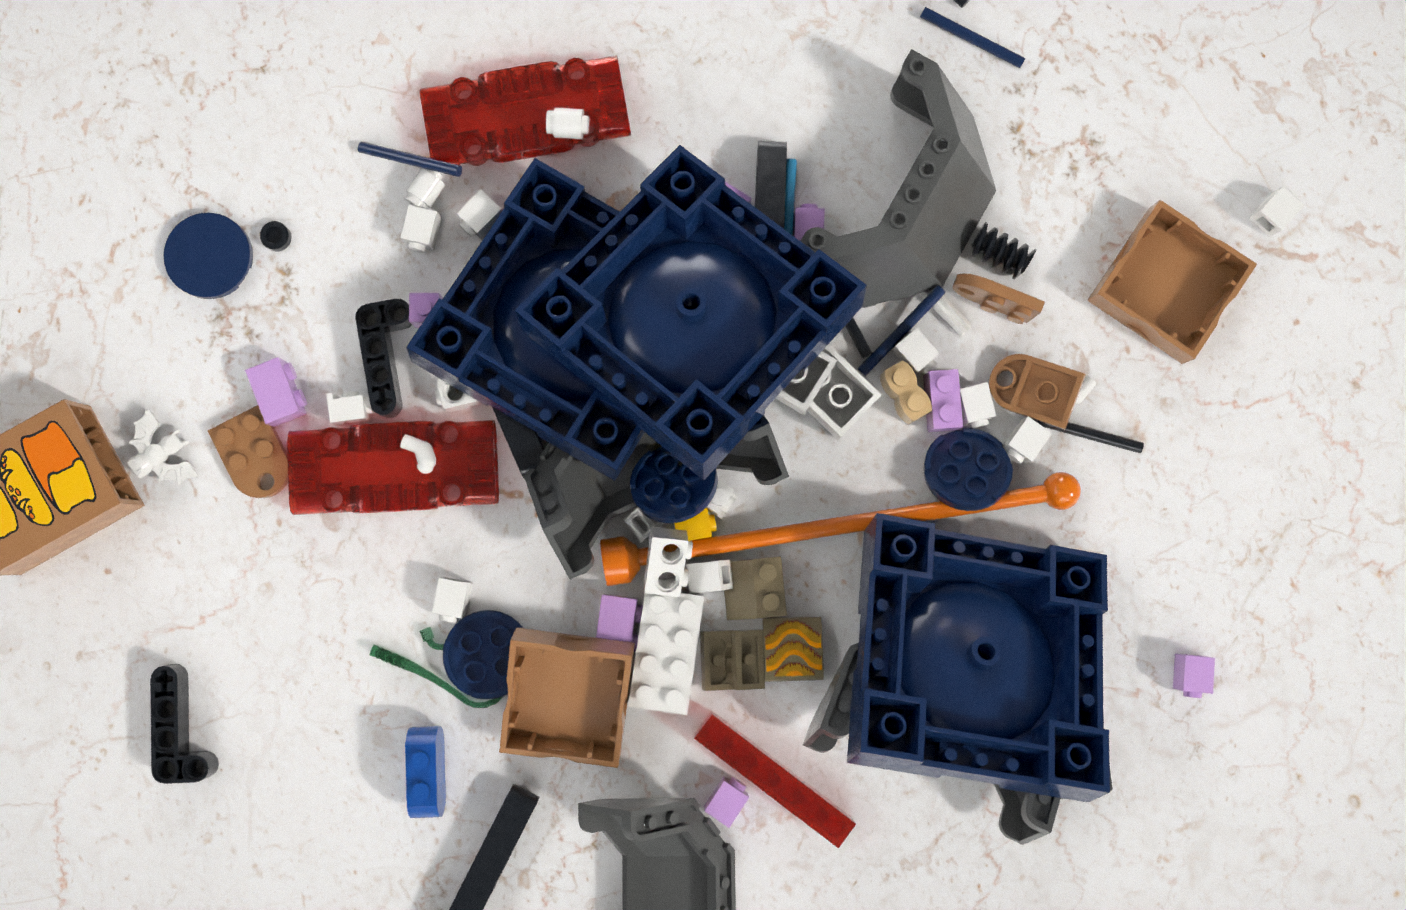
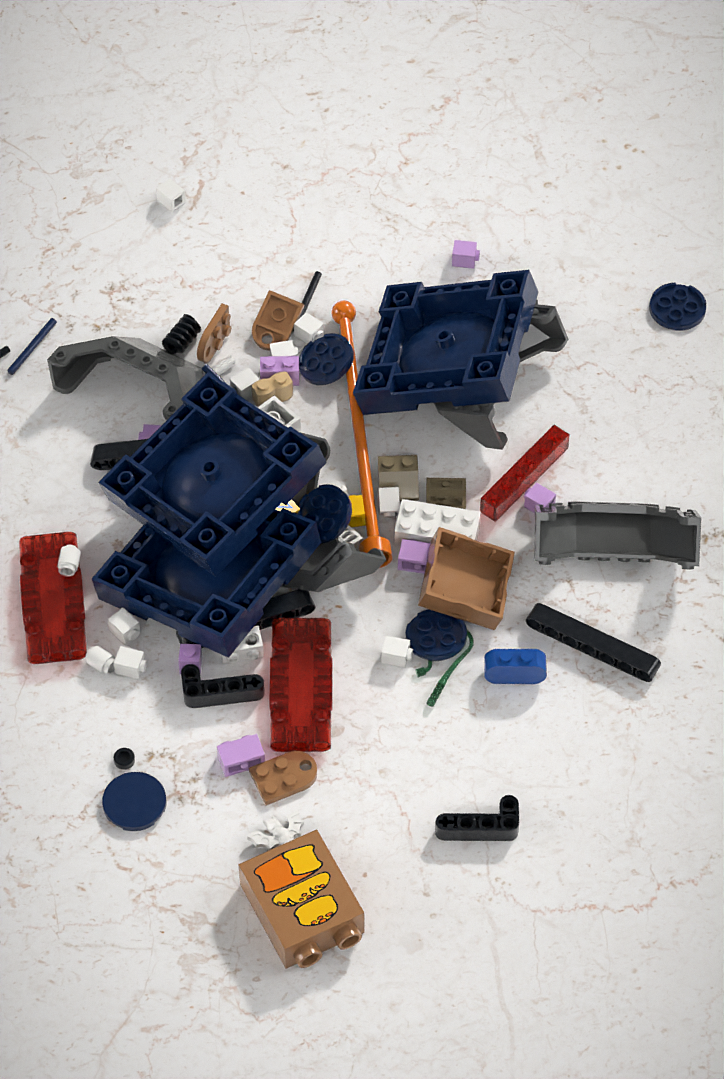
camera: 80 degrees left, 30 degrees down
white brick [326,391,374,426] -> none
dark blue bar [358,142,462,177] -> none
white arm [400,434,436,474] -> none
white brick [644,527,693,597] -> none
slope [762,617,824,682] -> none
medium nougat tile [1087,200,1257,364] -> none

